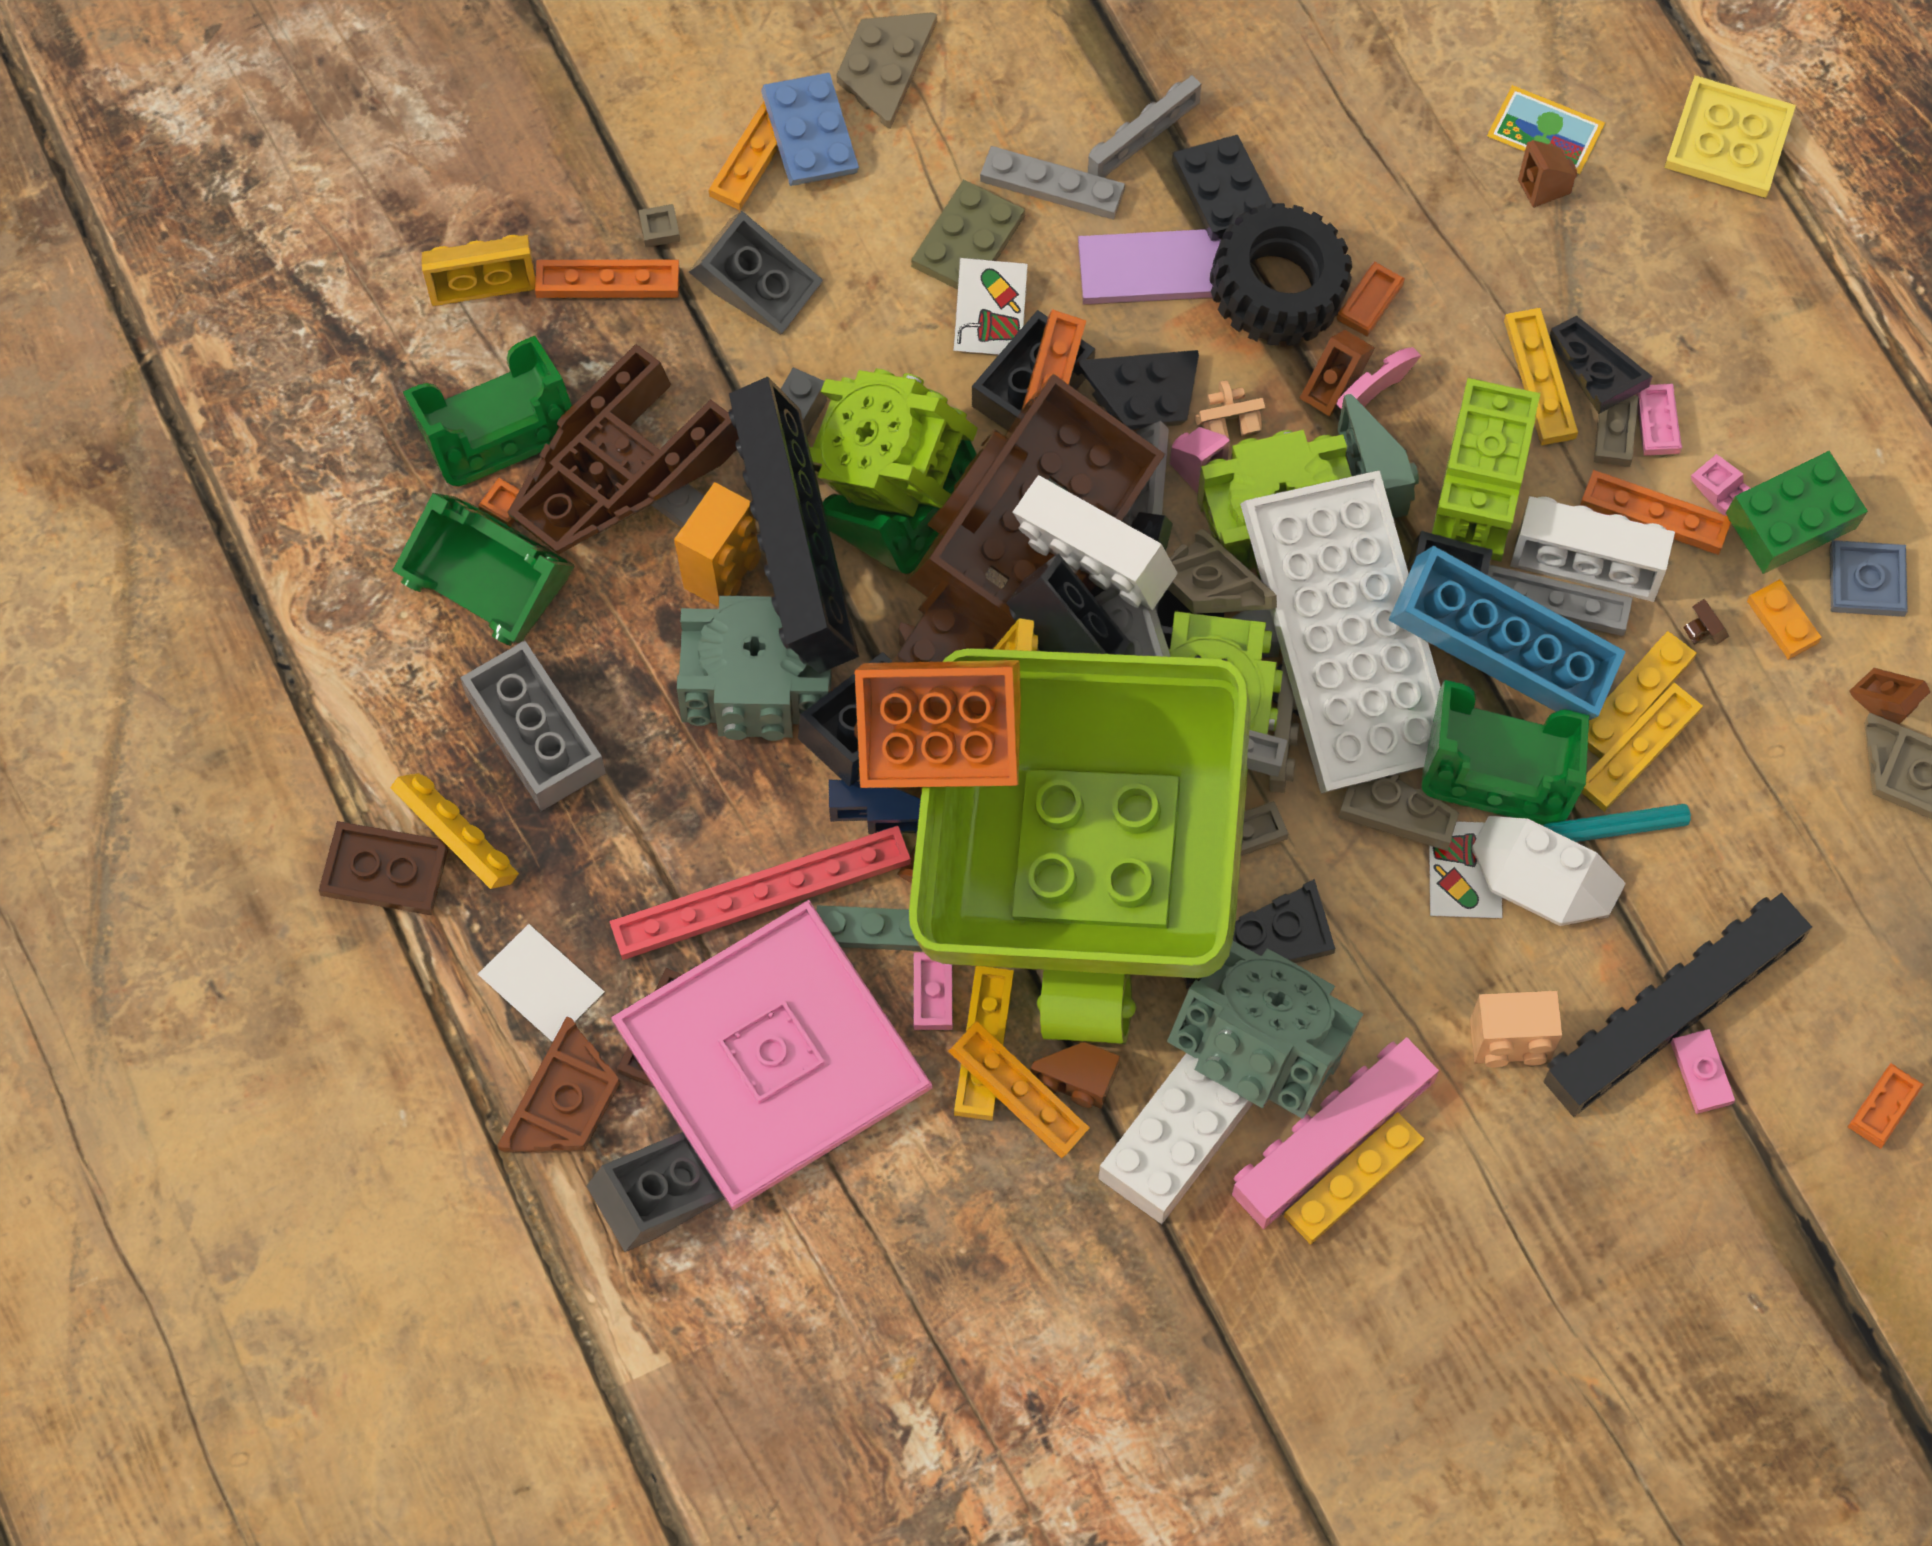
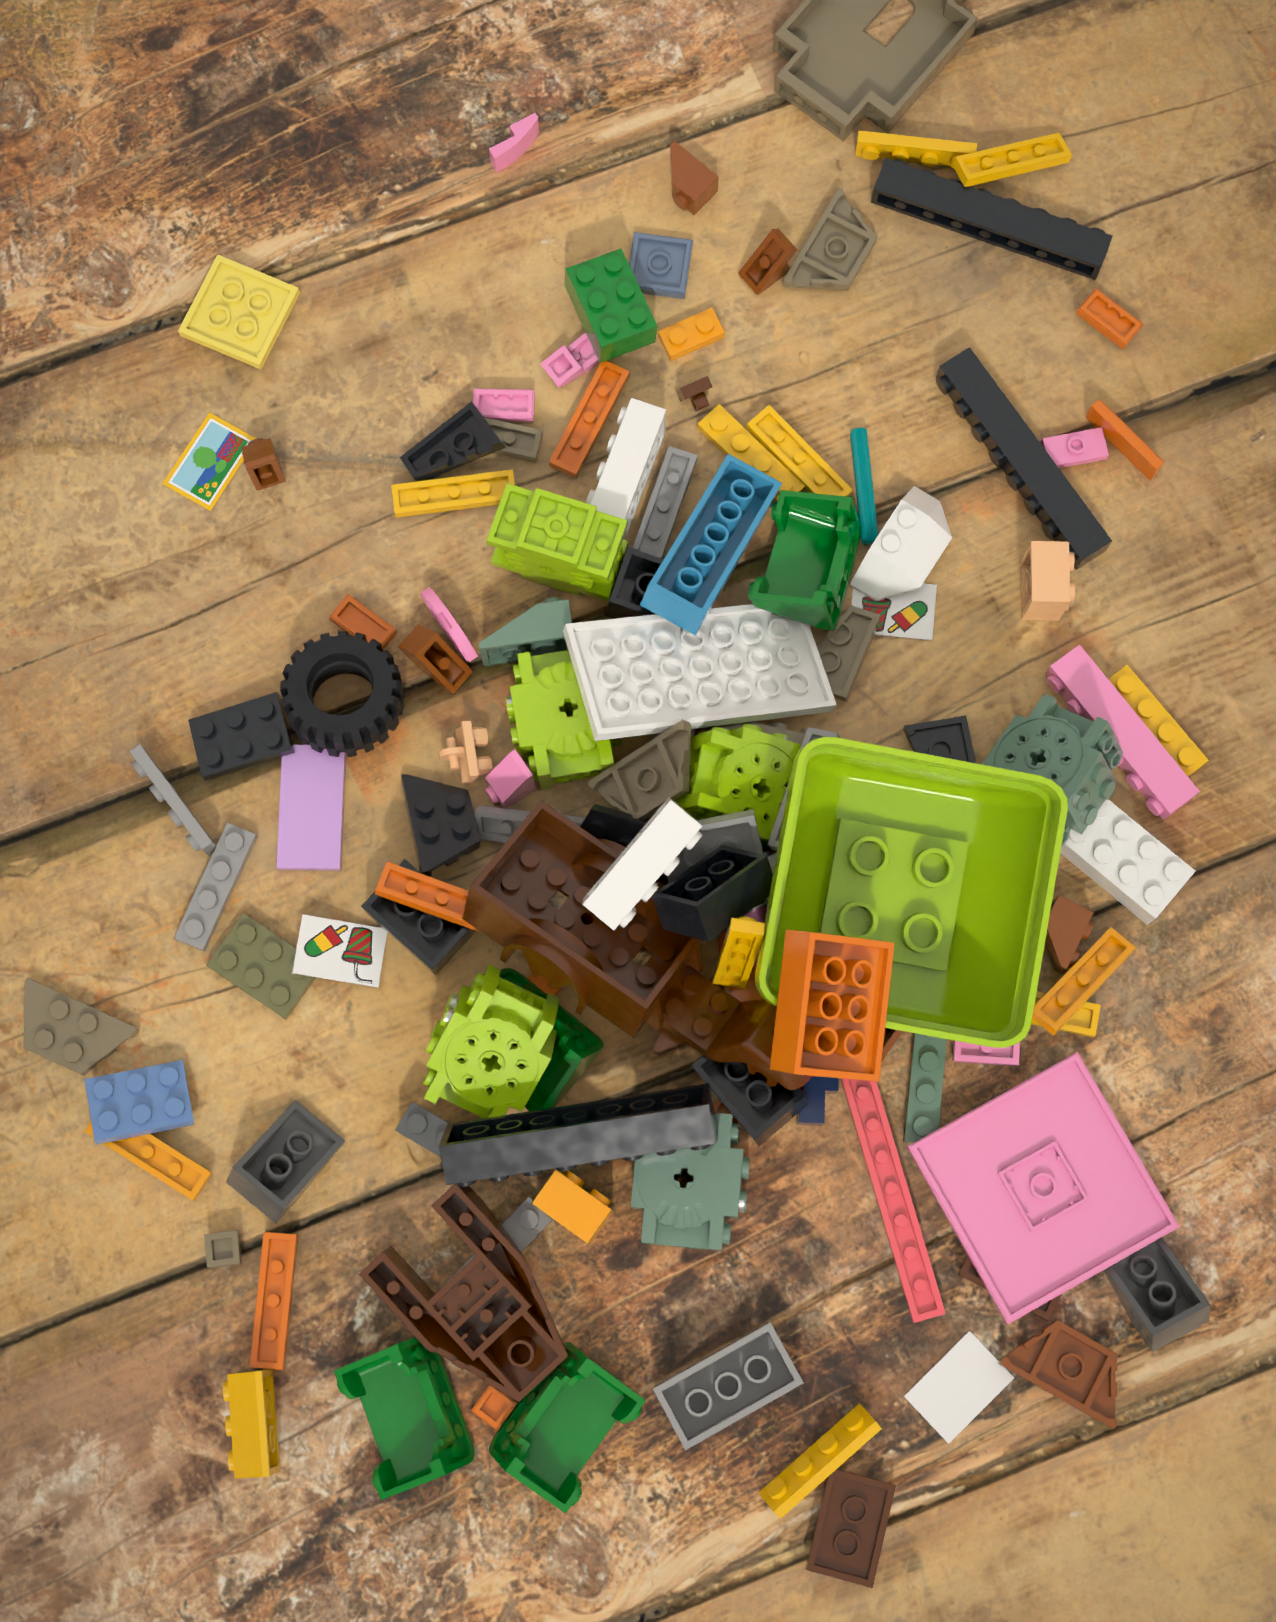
camera: 85 degrees left, 10 degrees up
none -> orange tile [1085,399,1164,480]

